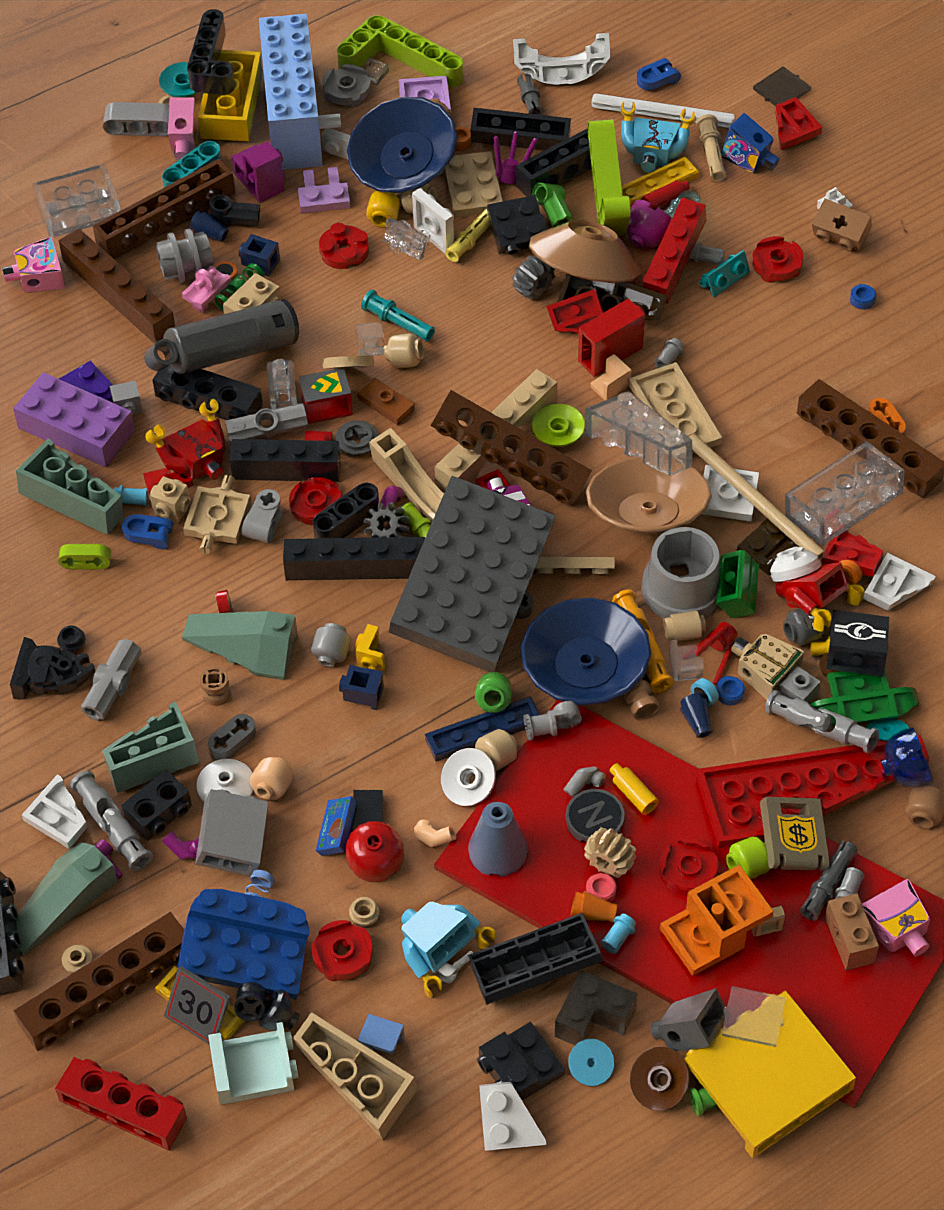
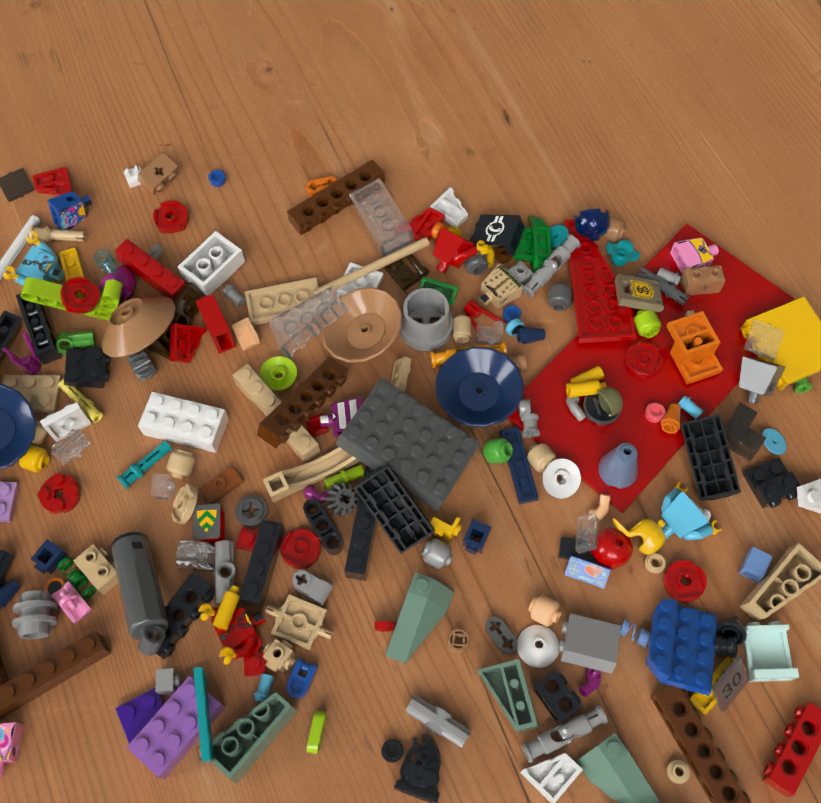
camera: 80 degrees left, 10 degrees up
magenta hand [95,839,123,879] -> none
tan gear [584,827,636,878] -> none
reddish brown dish [630,1047,690,1111] -> none
red cylinder [641,180,690,210] -> none
teal hinge [699,250,750,298] -> none
white piece [770,547,821,582] -> none
none -> red plate [60,277,100,314]
none -> white brick [138,392,229,453]
none -> white brick [178,231,245,296]
none -> teal tile [193,667,214,763]
none -> yellow cylinder [213,586,240,630]
none -> black piece [354,464,435,554]
none -> dark grey head [548,283,573,311]
none -> yellow cylinder [566,380,607,398]
none -> clear plate [575,512,599,554]
none -> olive hair [596,387,624,416]
none -> teal plate [606,239,641,267]
none -> yellow hair [612,518,666,555]

